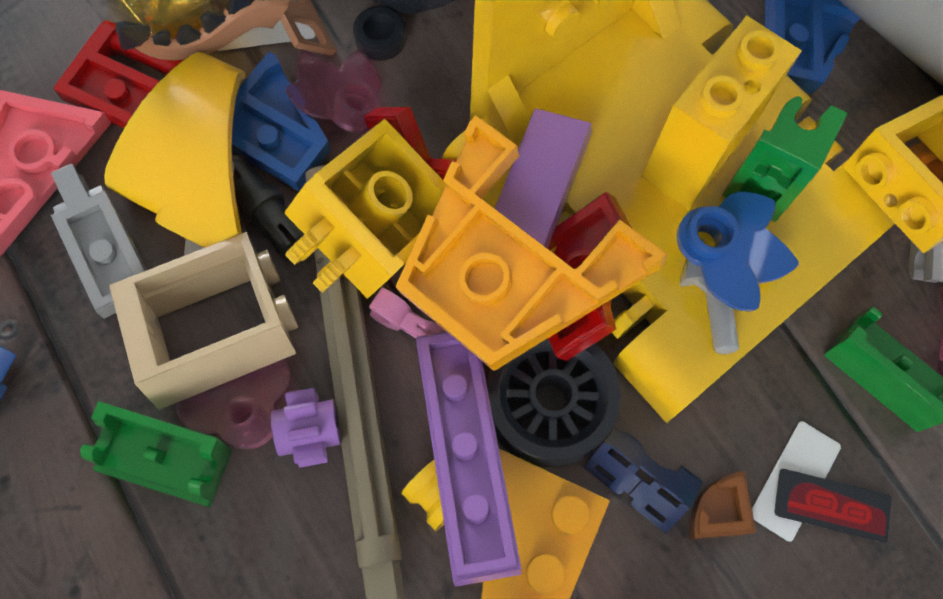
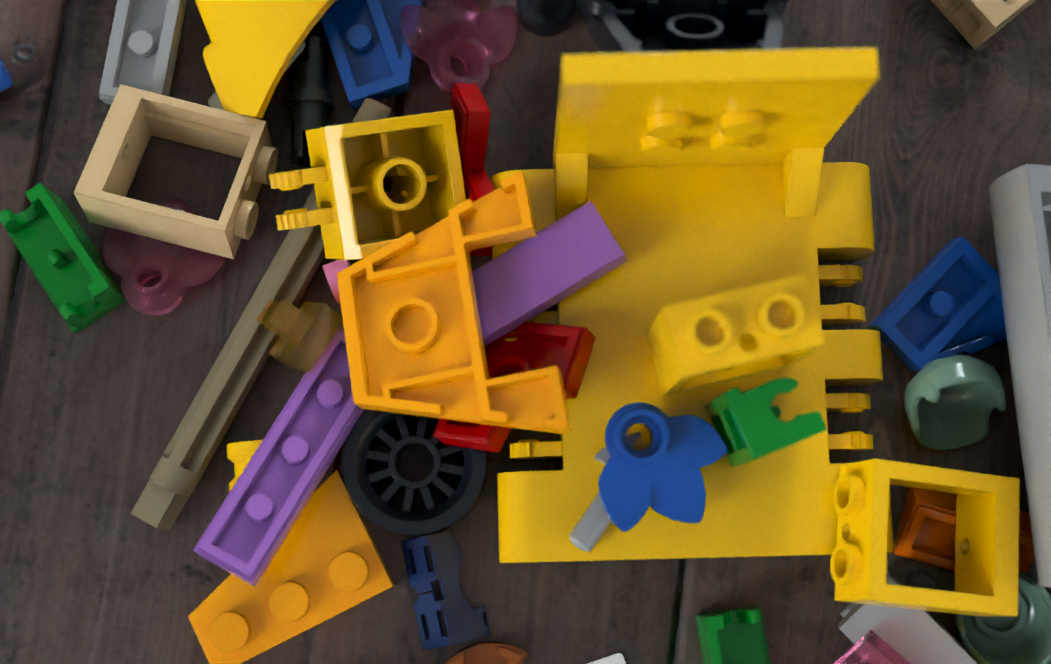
camera: 40 degrees right, 10 degrees up
medium lavender gear [271,387,341,468] -> none
none -> clear yellow tile [256,299,343,373]
none -> sand green hair [903,355,1006,451]

